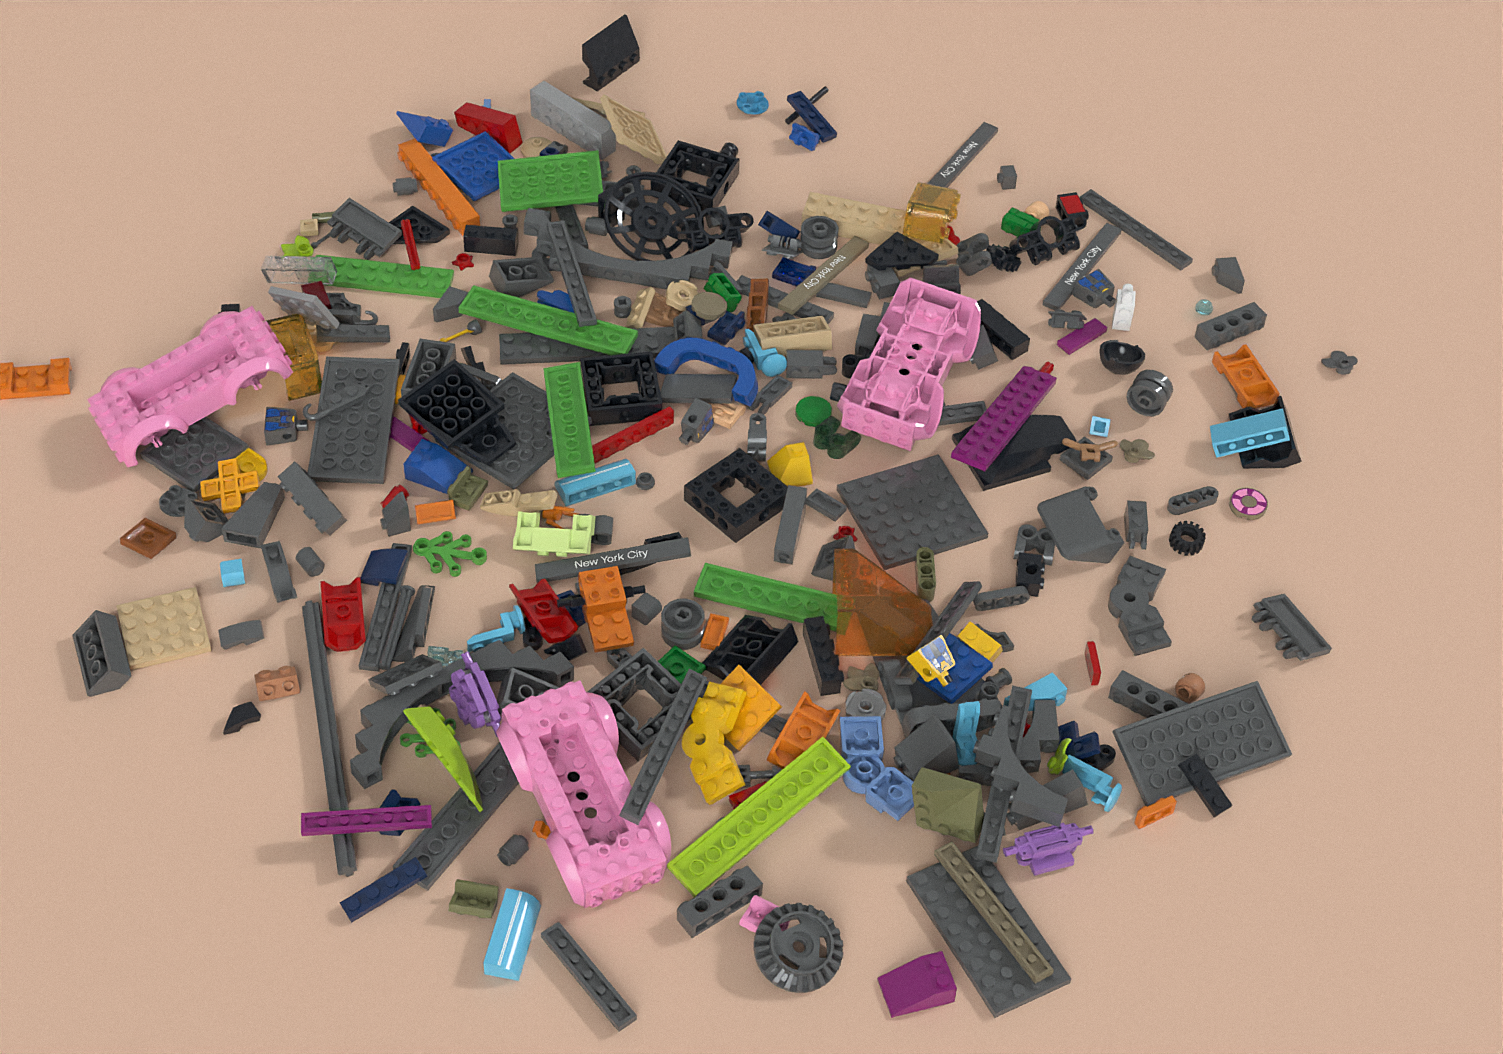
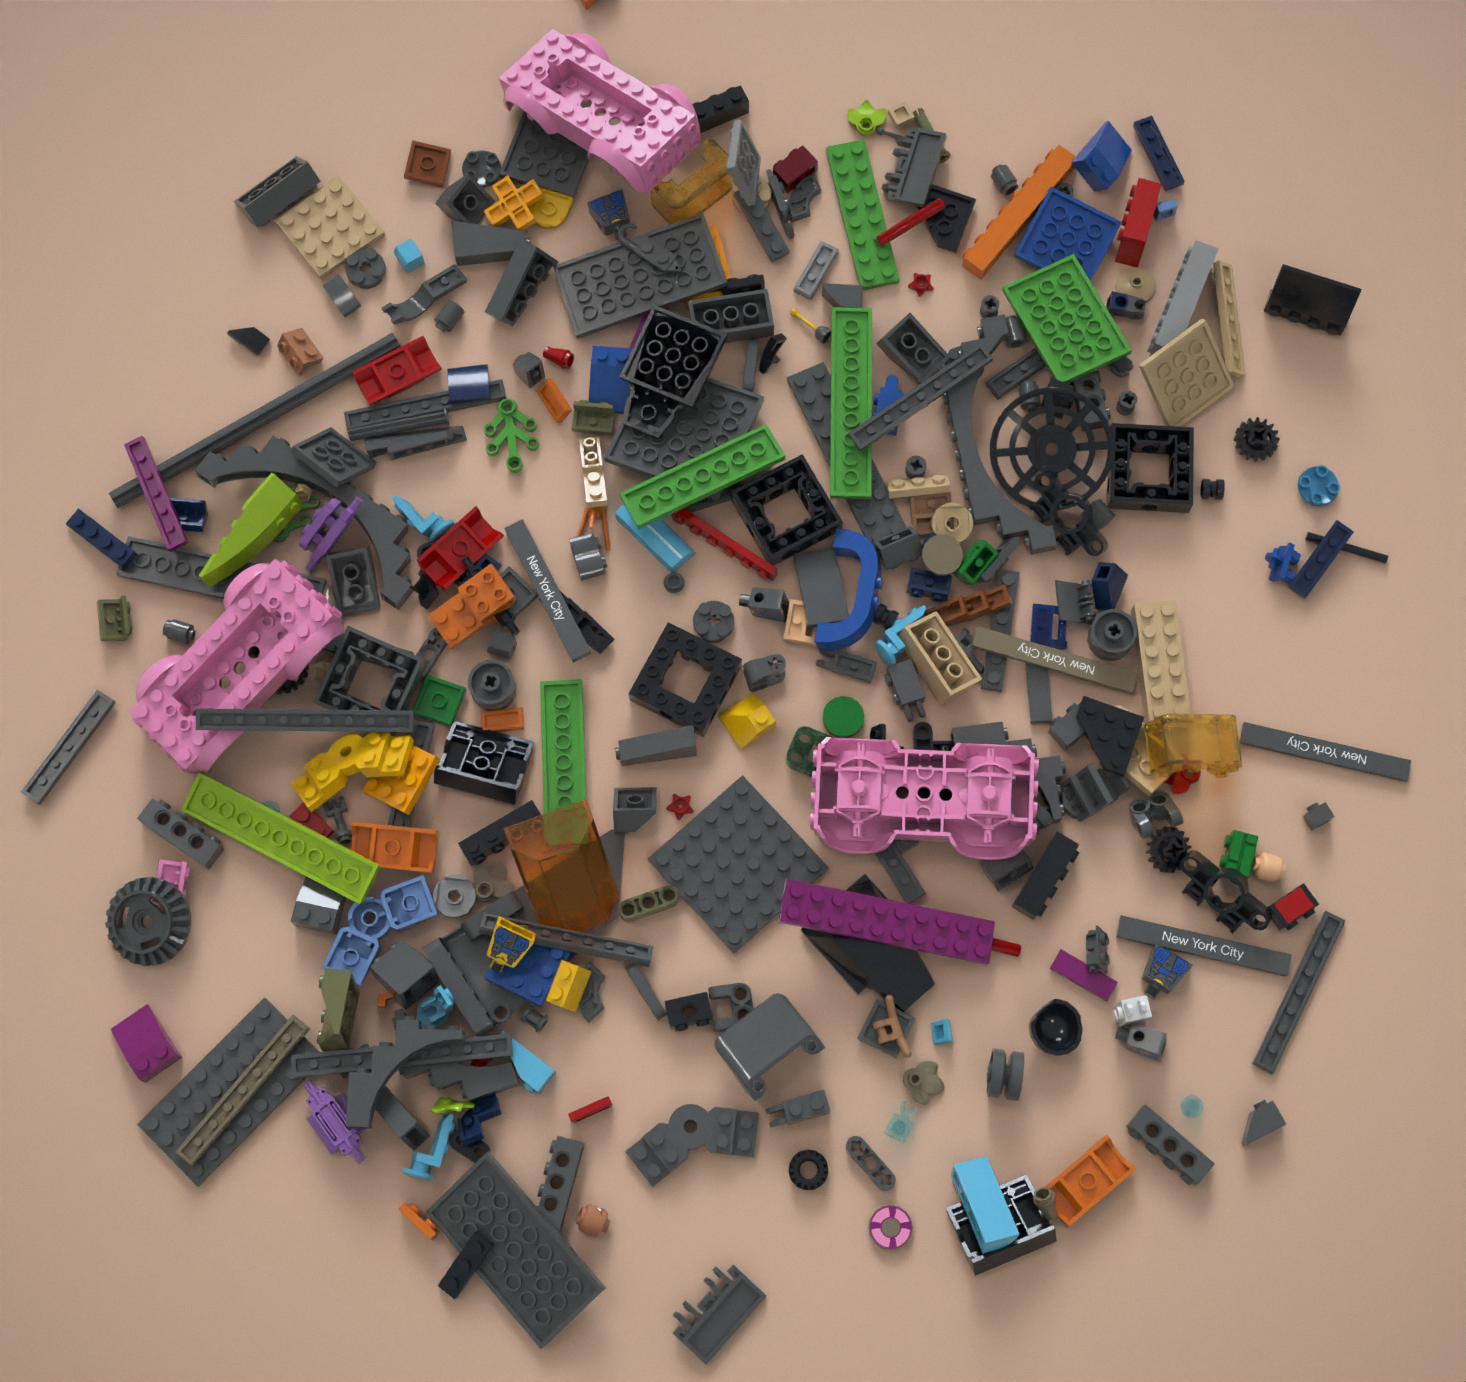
camera: 75 degrees right, 25 degrees up
clear wedge [261,254,337,284] -> none
clear light blue plate [427,646,463,666] -> none
black brick [463,225,518,256] -> none
medium azure brick [483,888,541,981] -> none
yellowish green bracket [513,511,595,557] -> none
dark grey plate [806,488,847,522] -> none
dark grey plate [1321,351,1358,375] -> none
none -> dark grey slope [290,877,346,935]
none -> dark grey plate [345,248,386,289]
none -> dark grey plate [693,601,735,643]
none -> light grey tile [793,241,839,300]
none -> clear light blue plate [884,1101,917,1143]
none -> dark tan cone [1033,1187,1057,1220]
none -> dark grey torso [1115,1024,1167,1062]
none -> dark blue plate [1133,116,1185,191]
none -> black gear [1233,417,1280,462]

